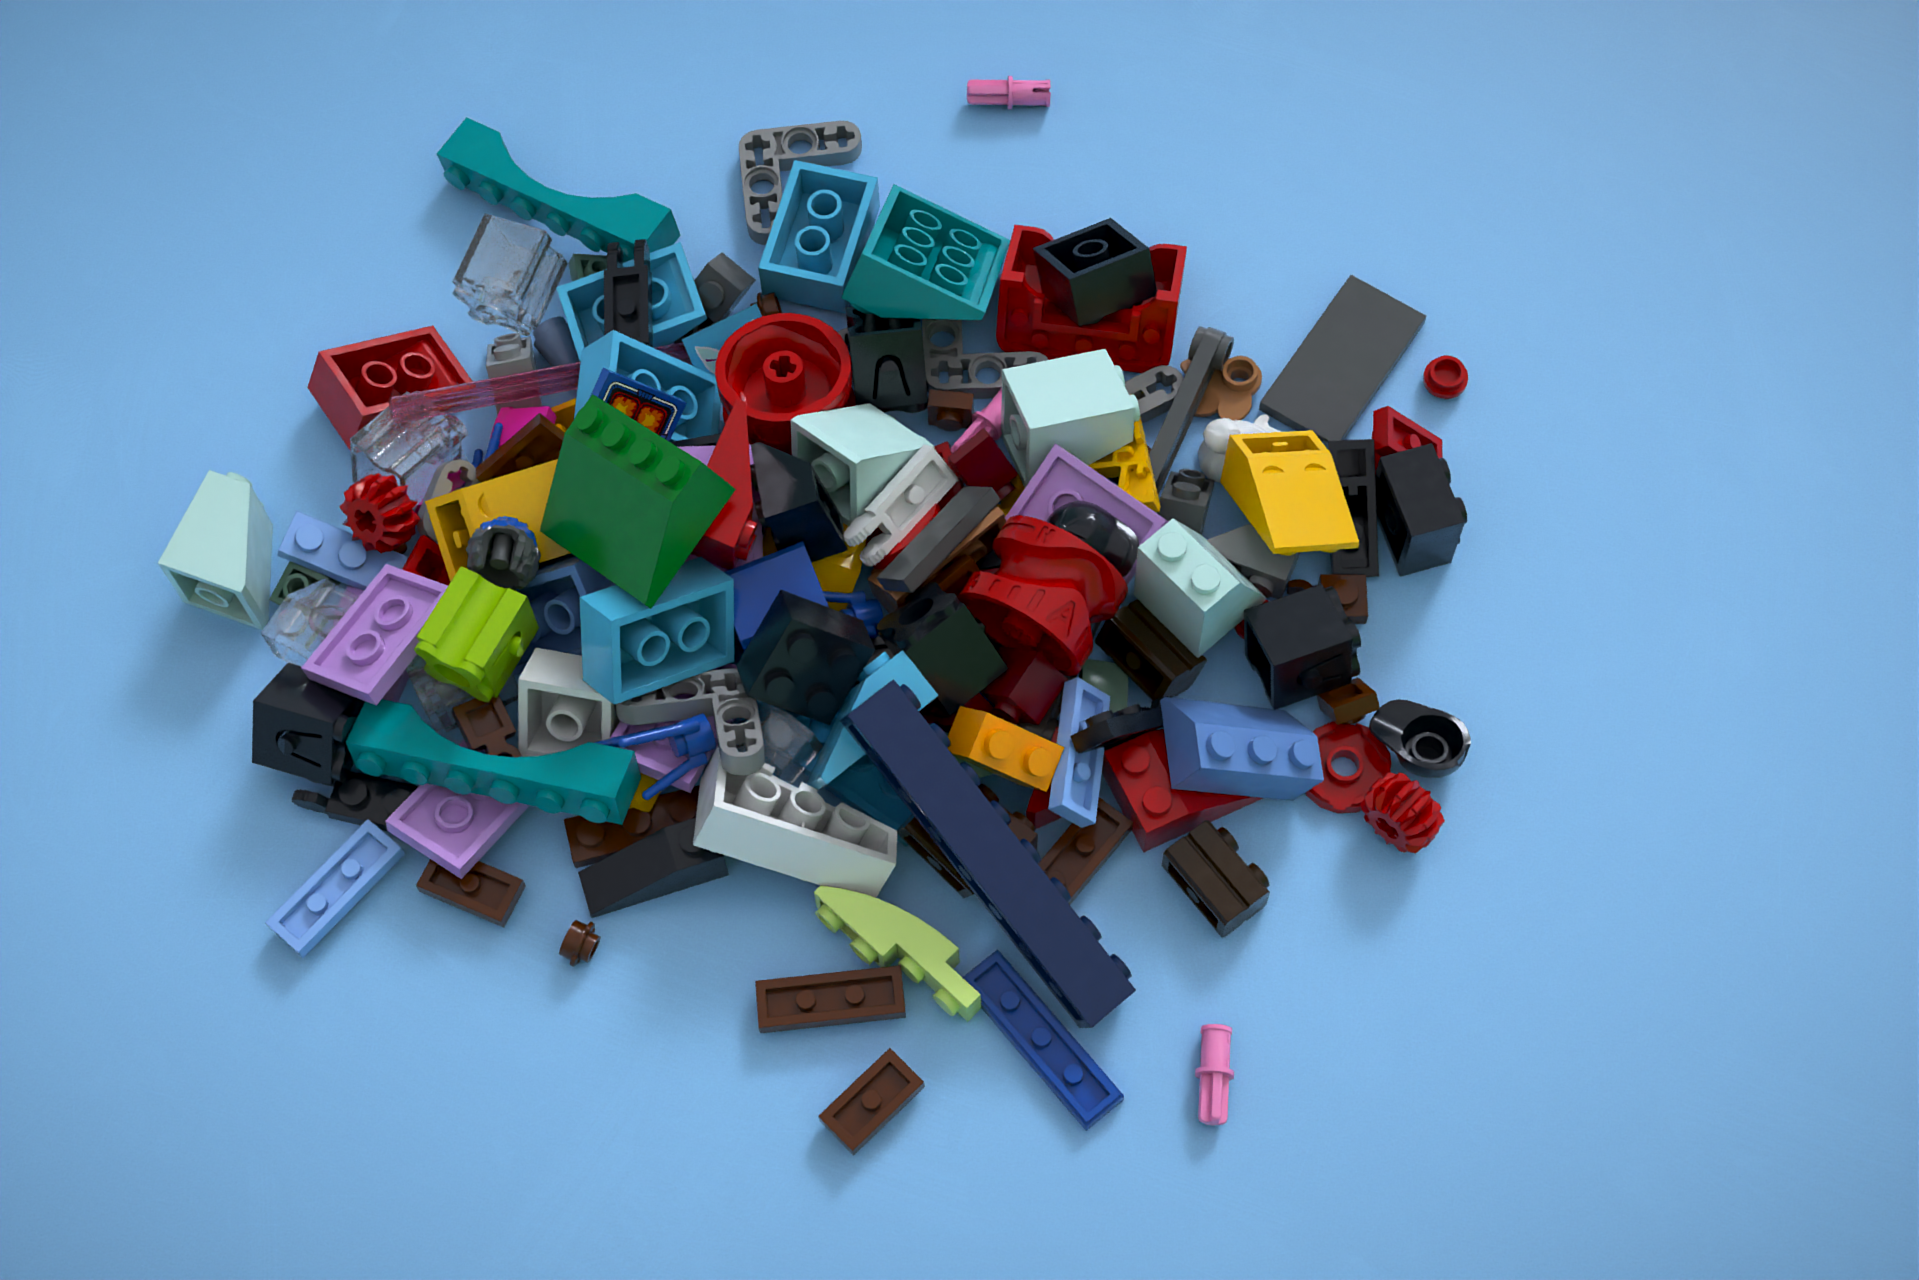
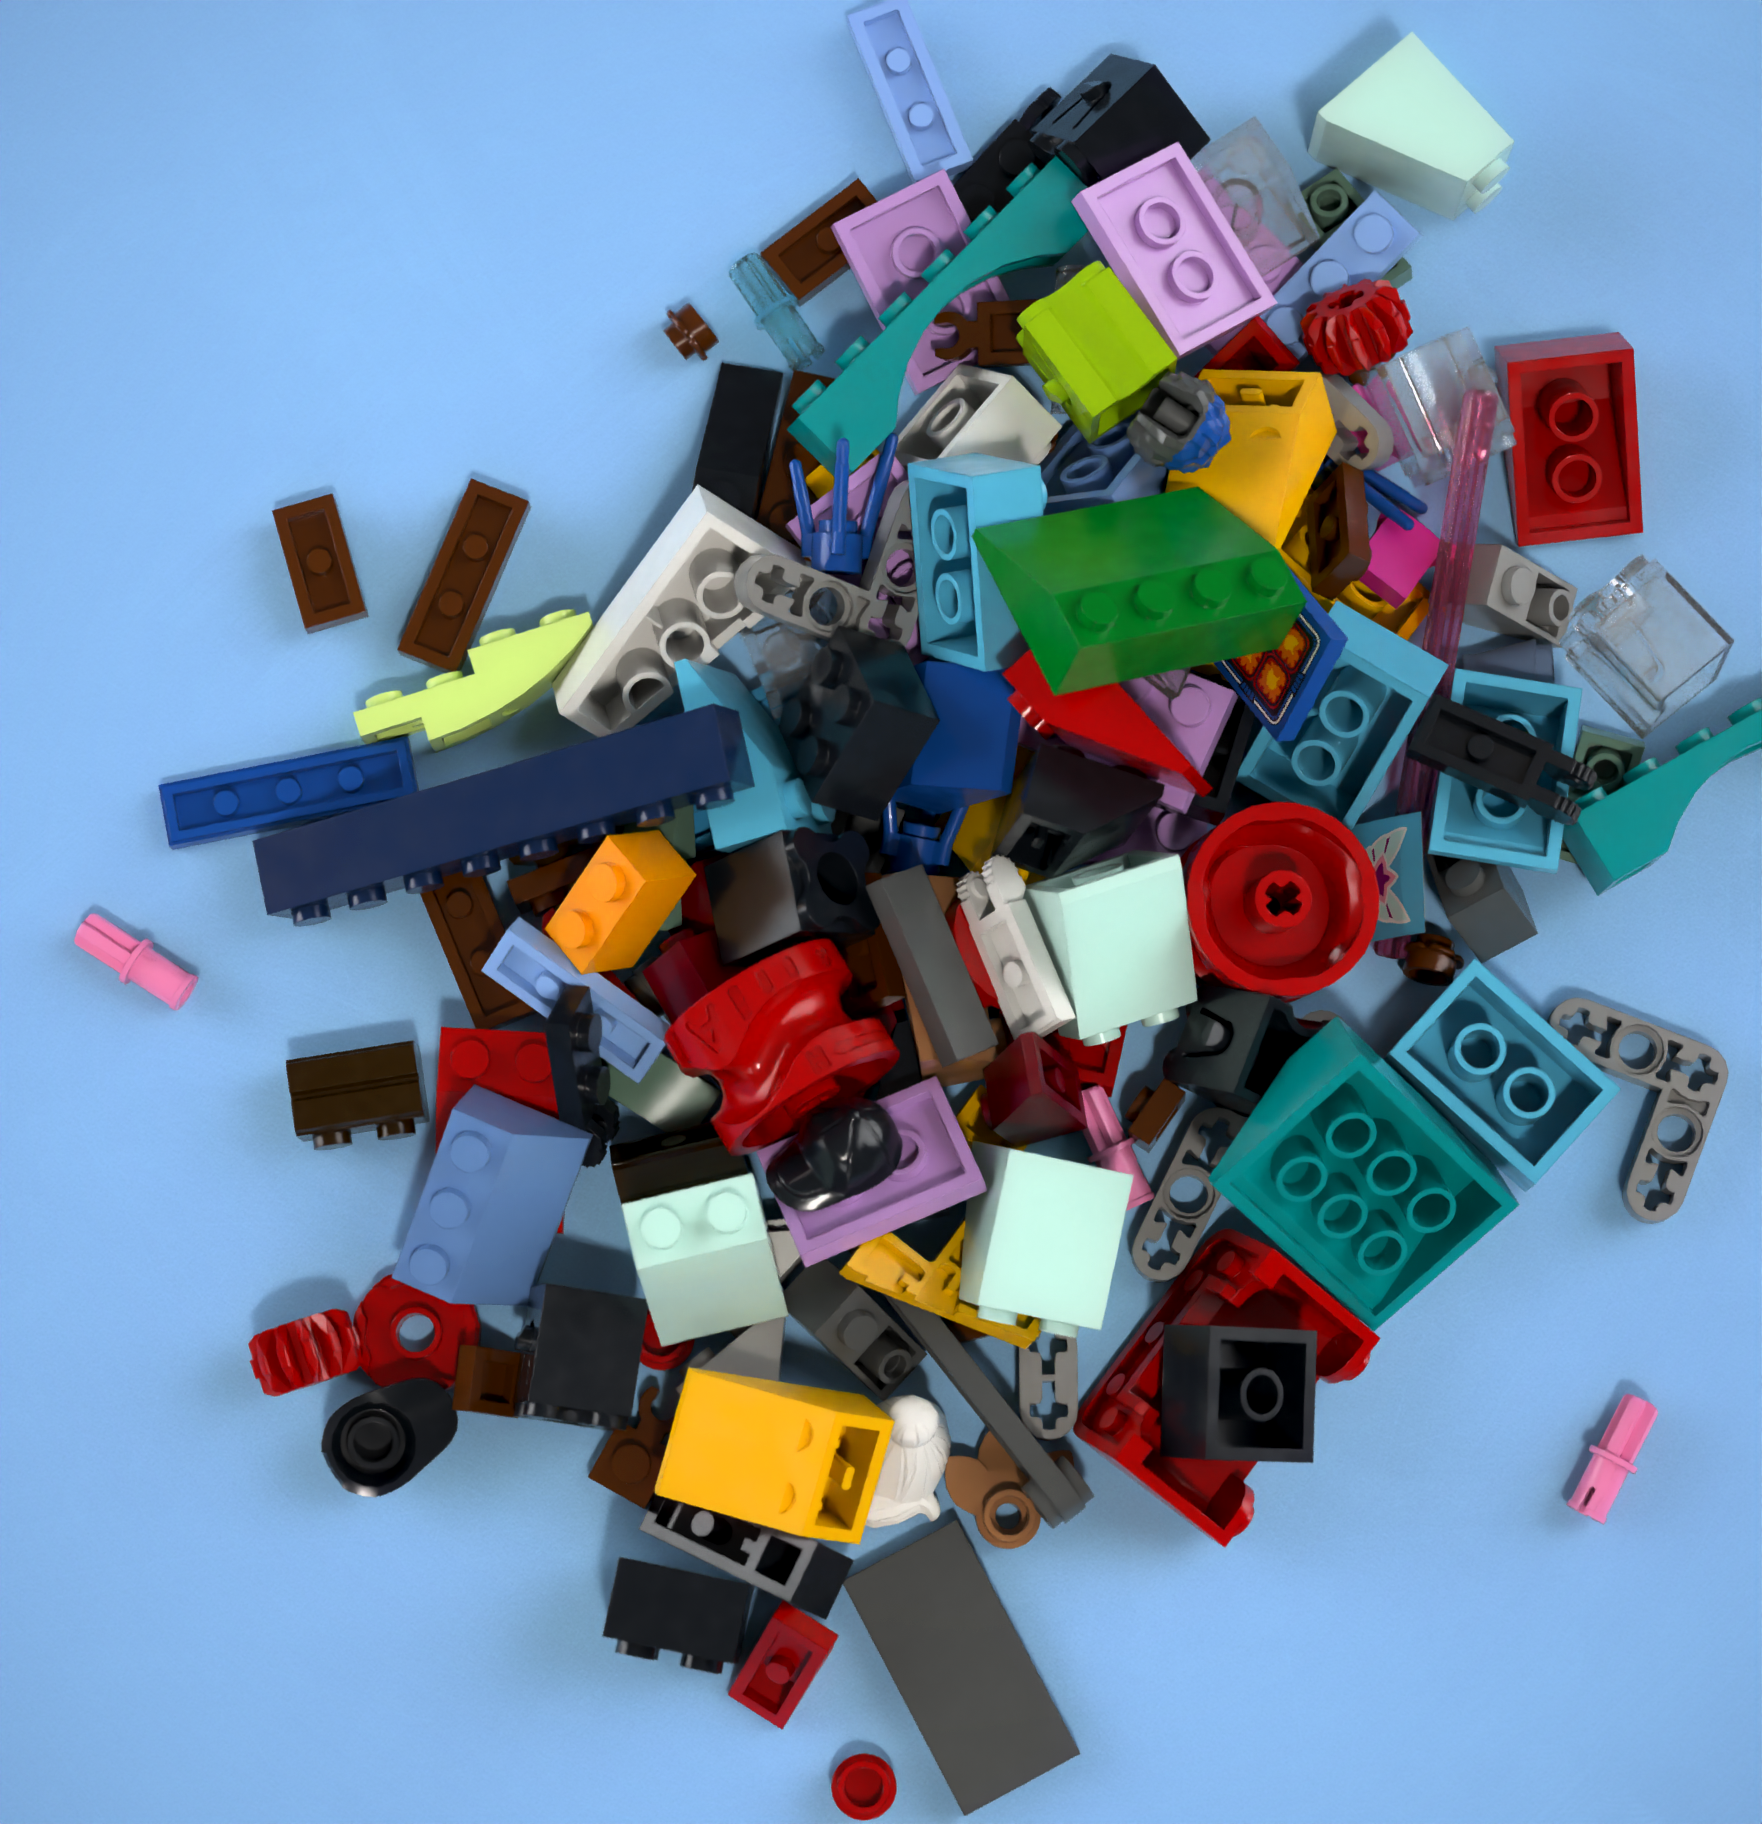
camera: 120 degrees right, 15 degrees up
none -> clear light blue axle [729,252,825,372]

